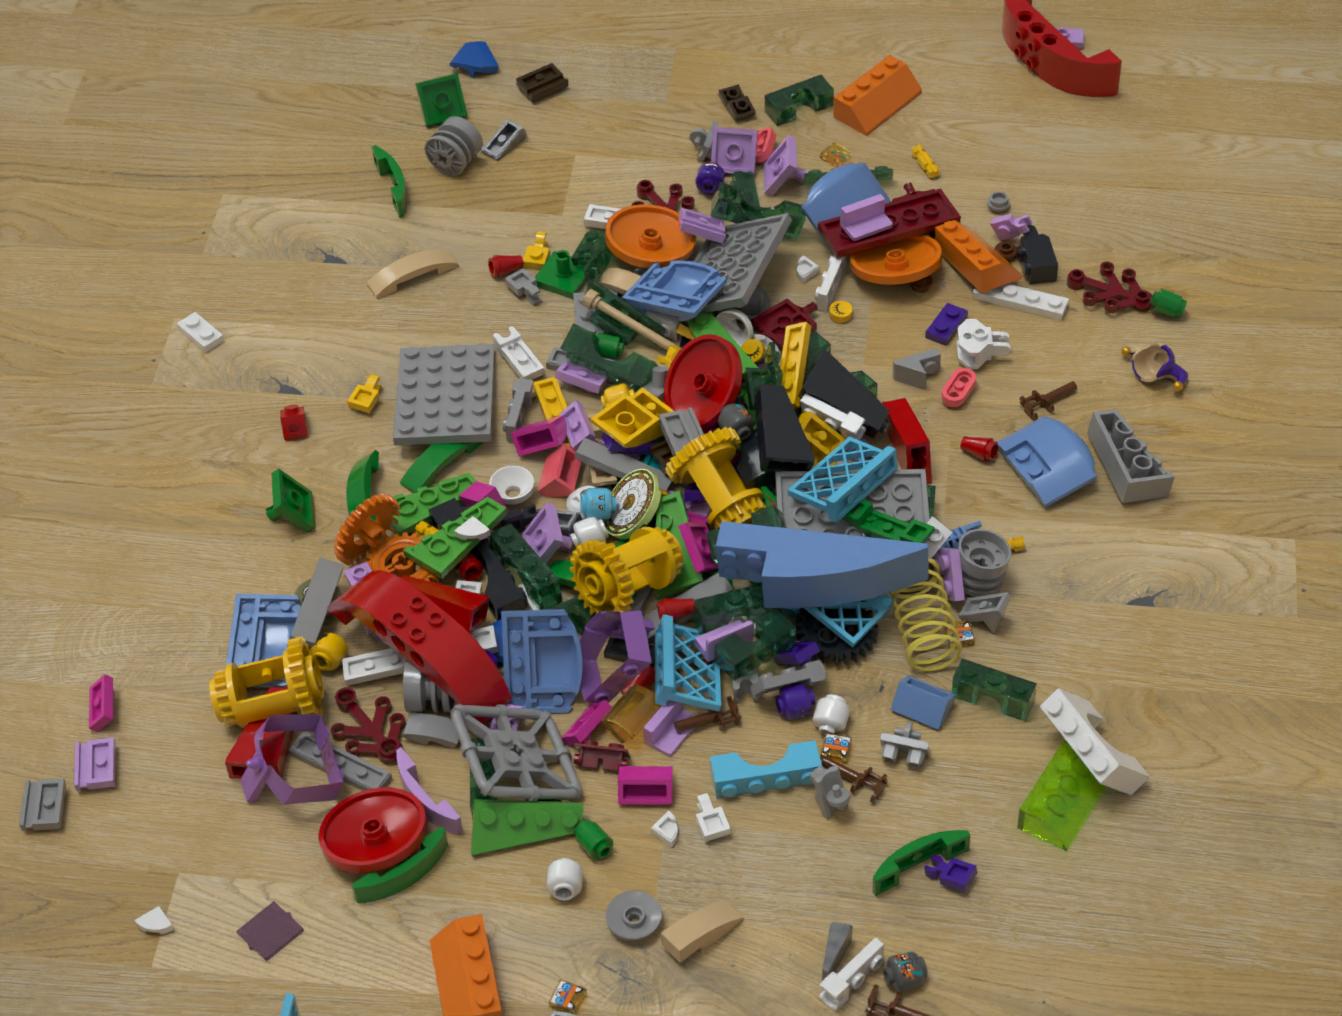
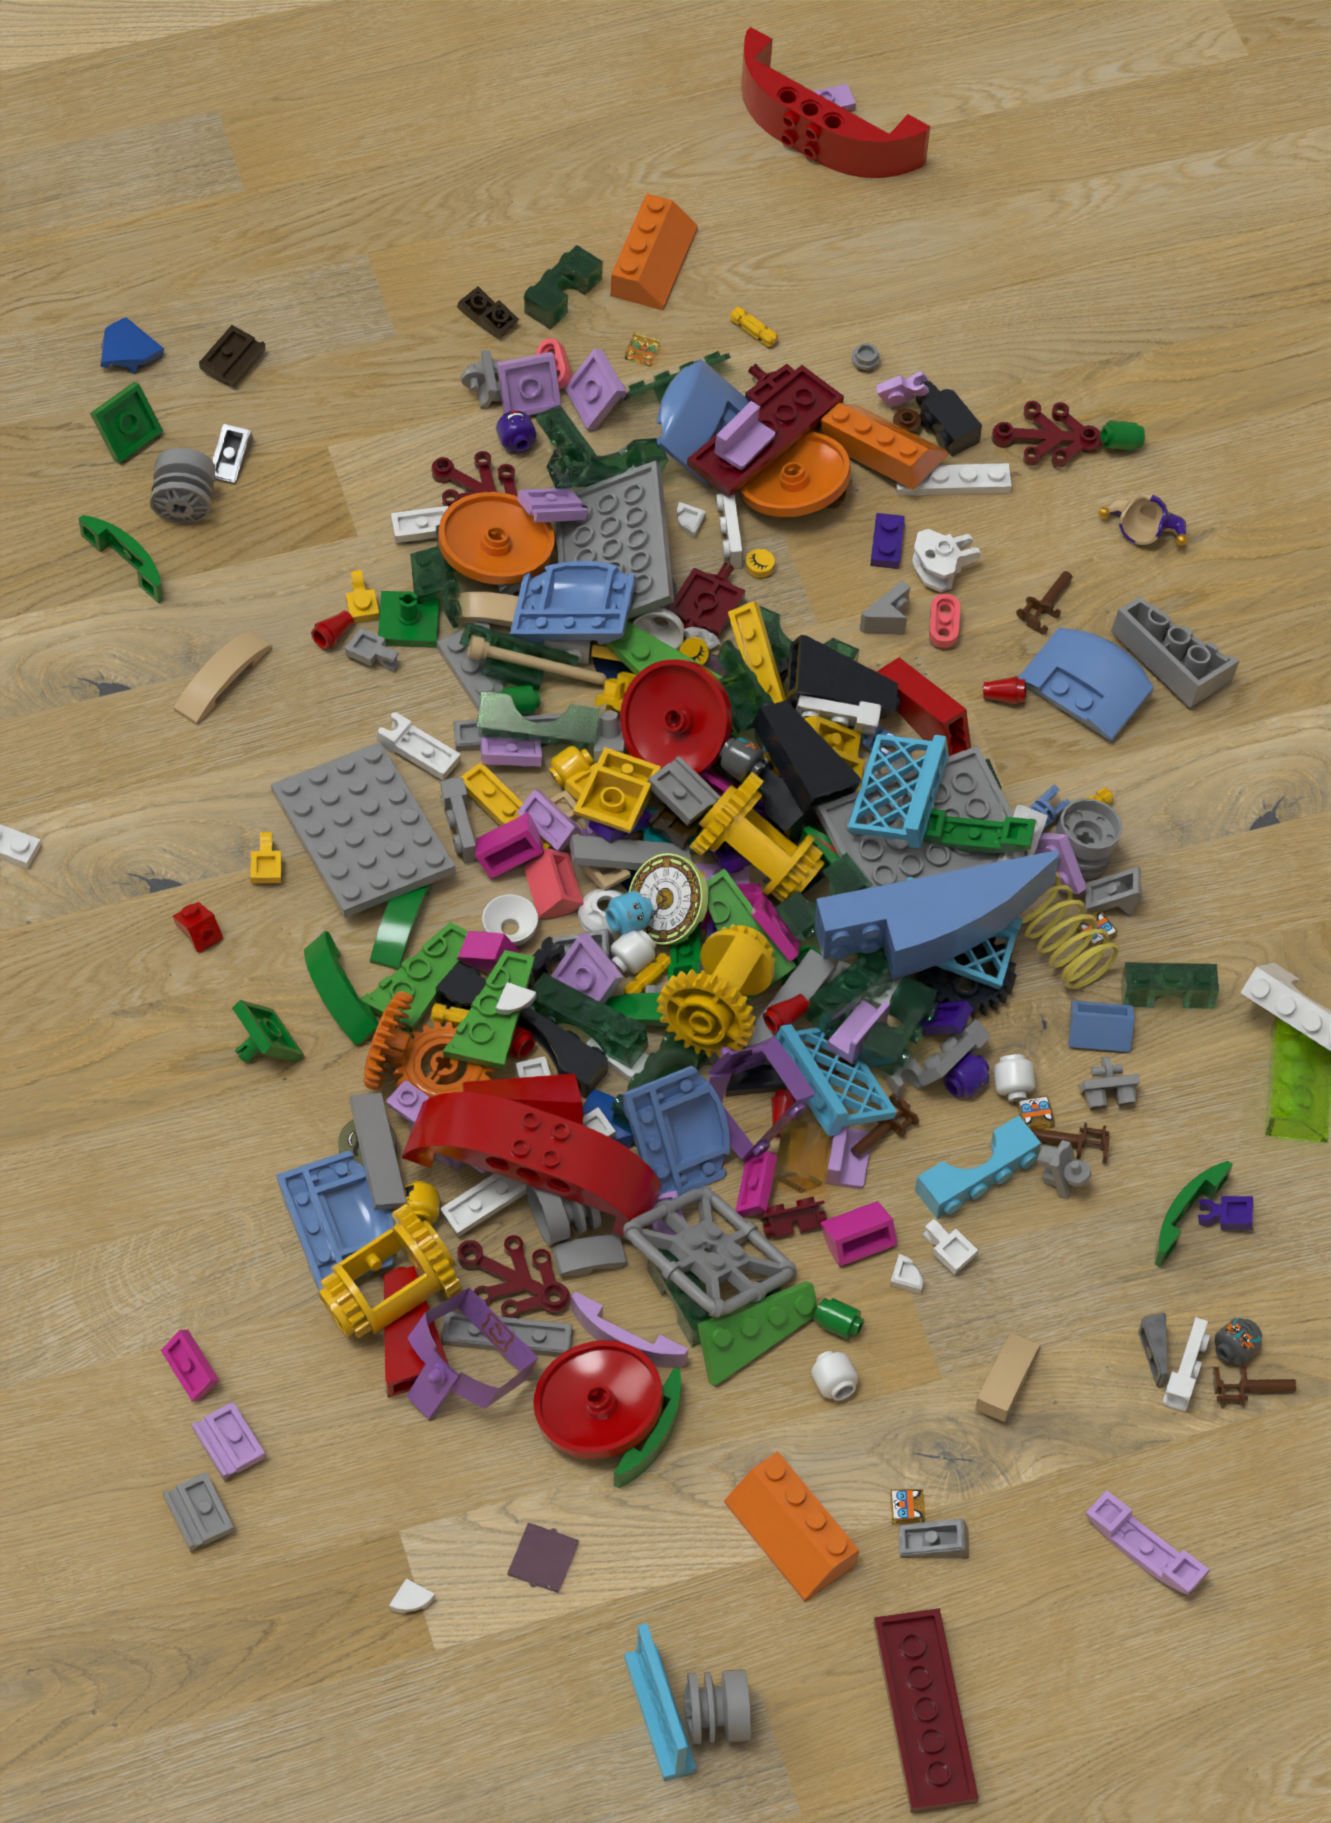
camera: 30 degrees left, 10 degrees up
light grey dish [606,891,662,940] -> none

